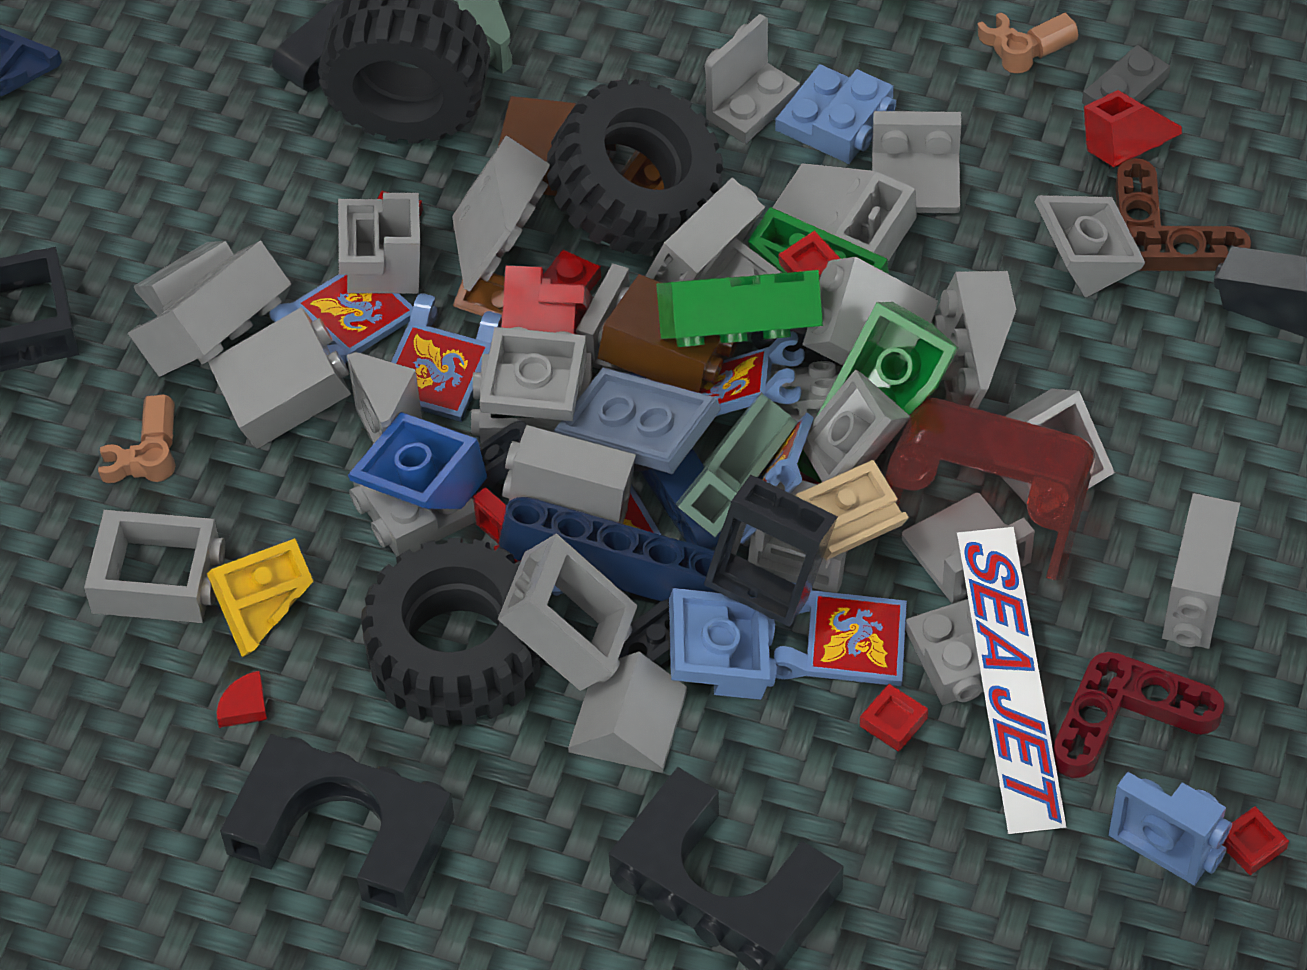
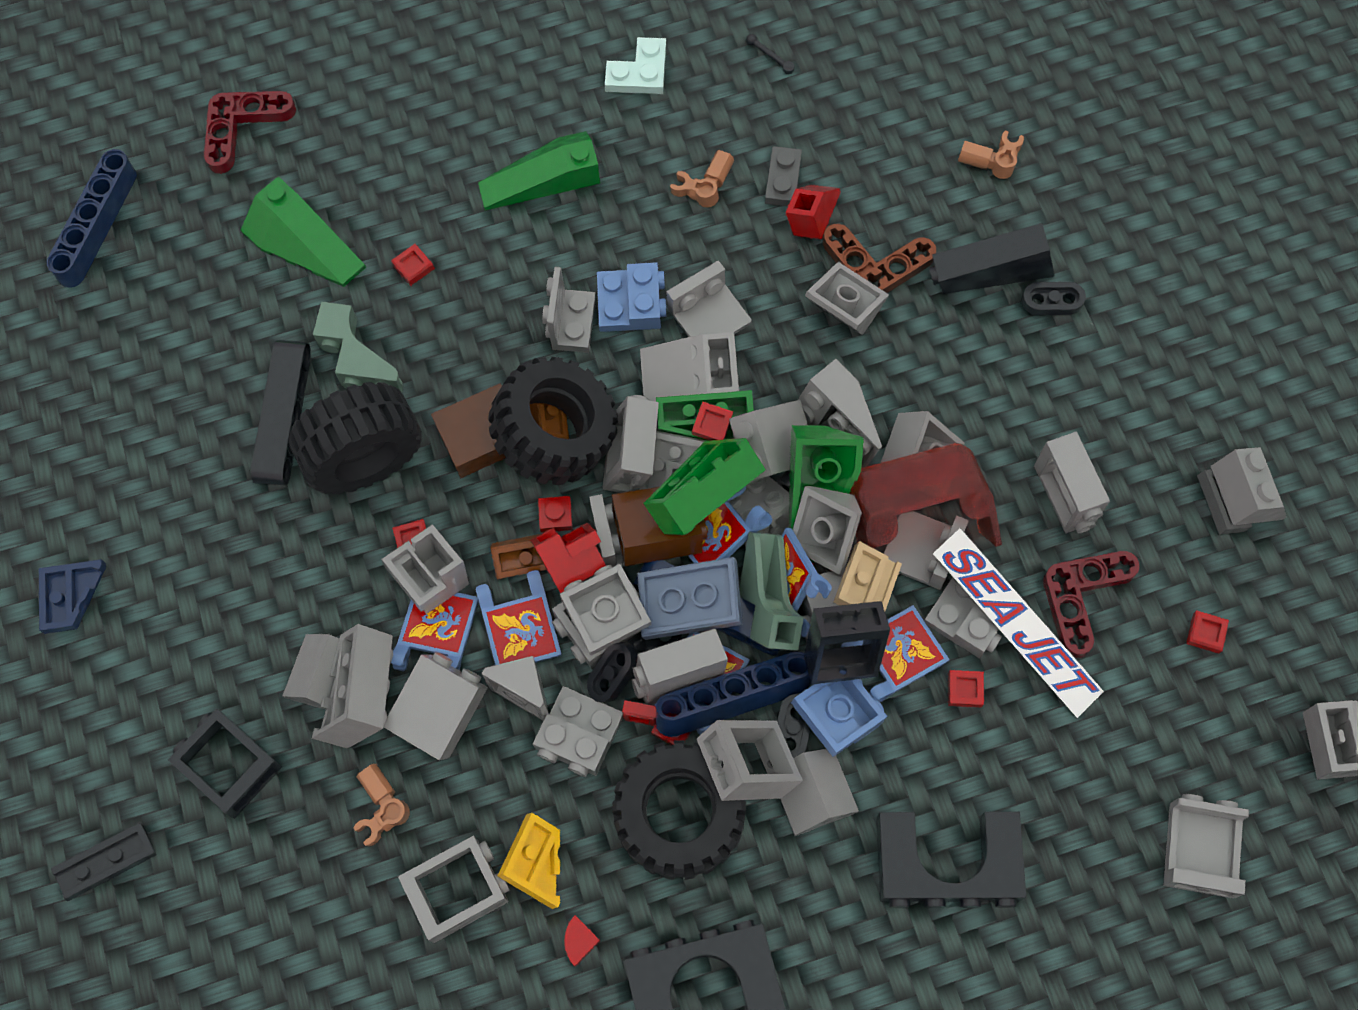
camera: 35 degrees left, 15 degrees up
blue slope [348,412,487,509] -> none
light grey slope [452,135,550,292] -> none
medium blue plate [1109,772,1232,886] -> none

